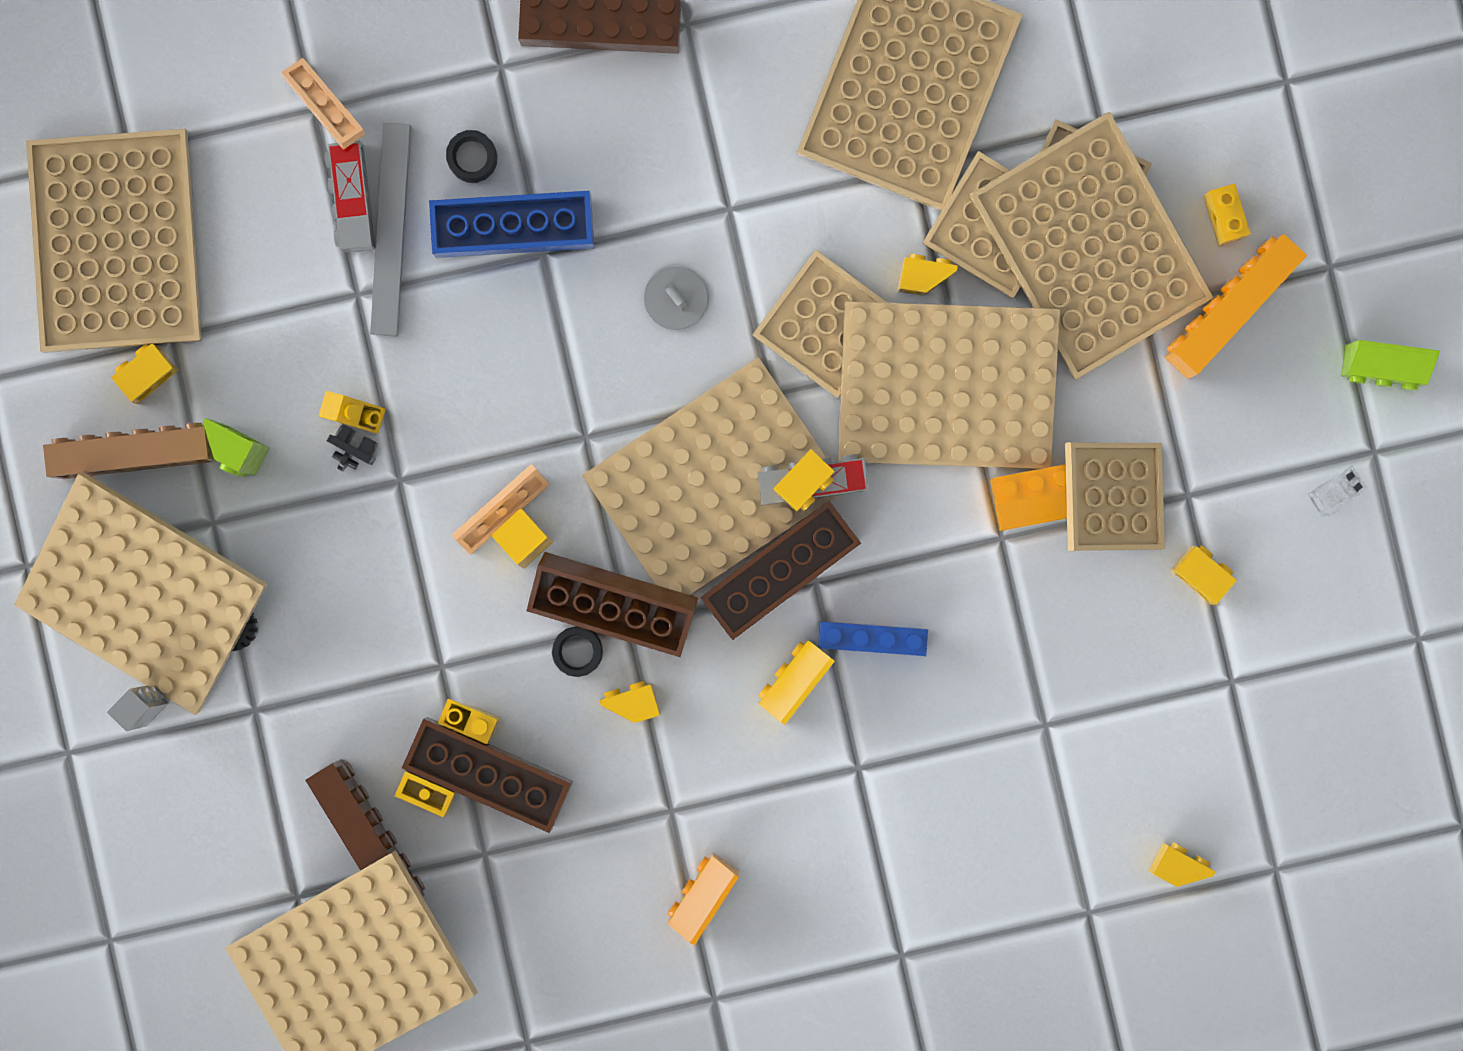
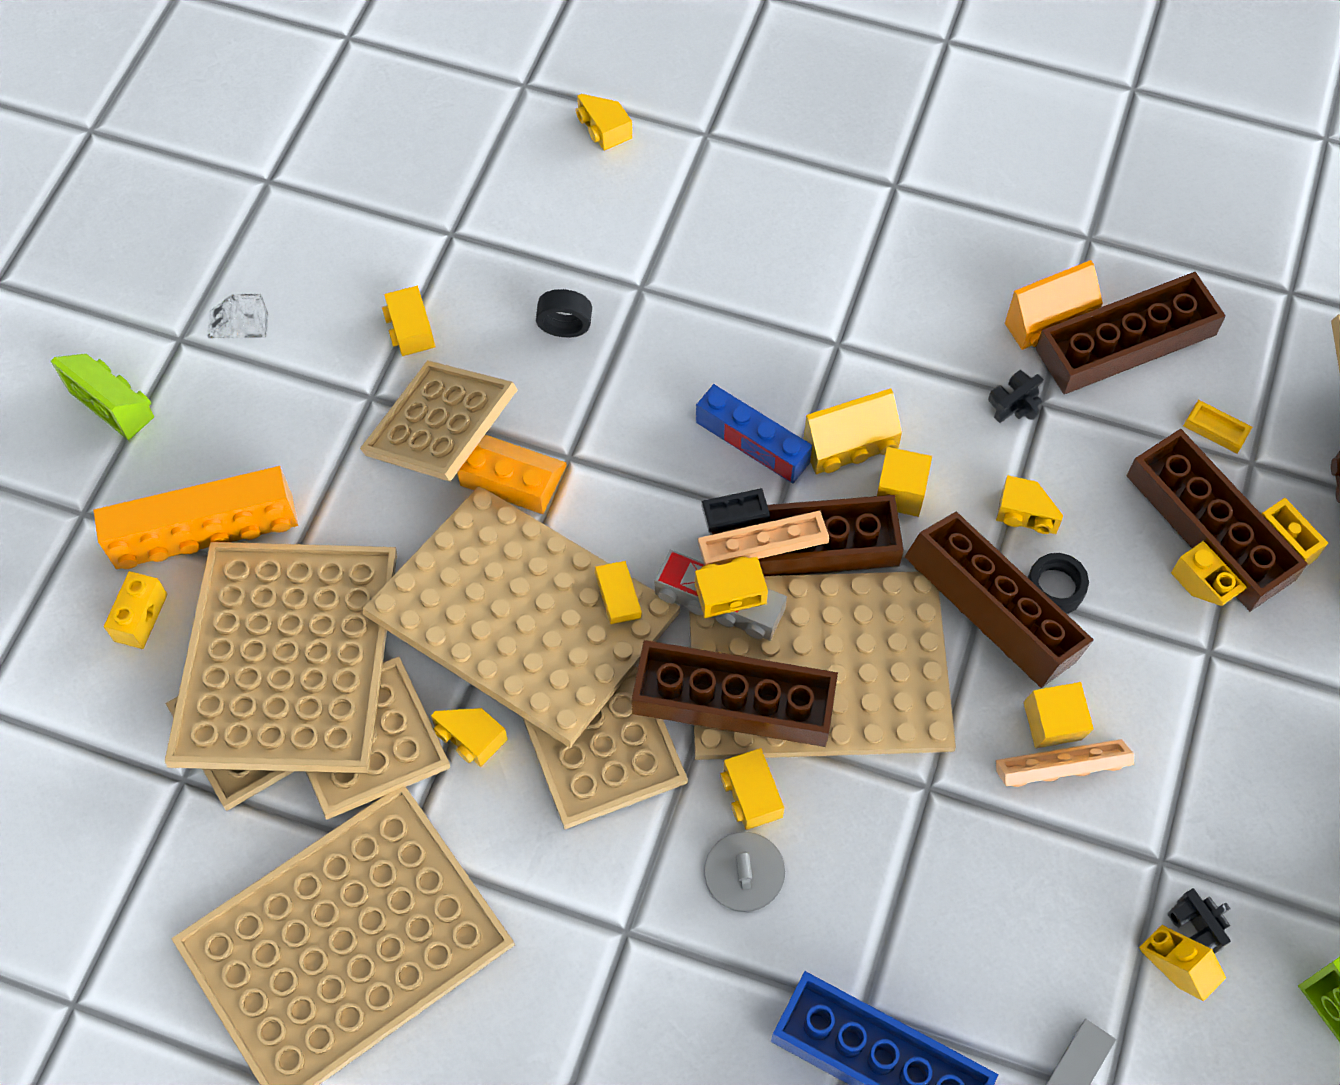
camera: 150 degrees left, 25 degrees down
none -> black tyre [535,289,592,338]
none -> yellow tile [595,561,642,624]
none -> reddish brown brick [631,640,838,747]
none -> light nougat plate [698,511,829,565]
none -> black plate [701,488,770,533]
none -> yellow brick [720,748,784,830]
none -> yellow head [877,447,932,517]
none -> black hips [988,369,1044,423]
none -> reddish brown brick [1036,271,1226,395]
none -> yellow tile [1183,399,1253,454]

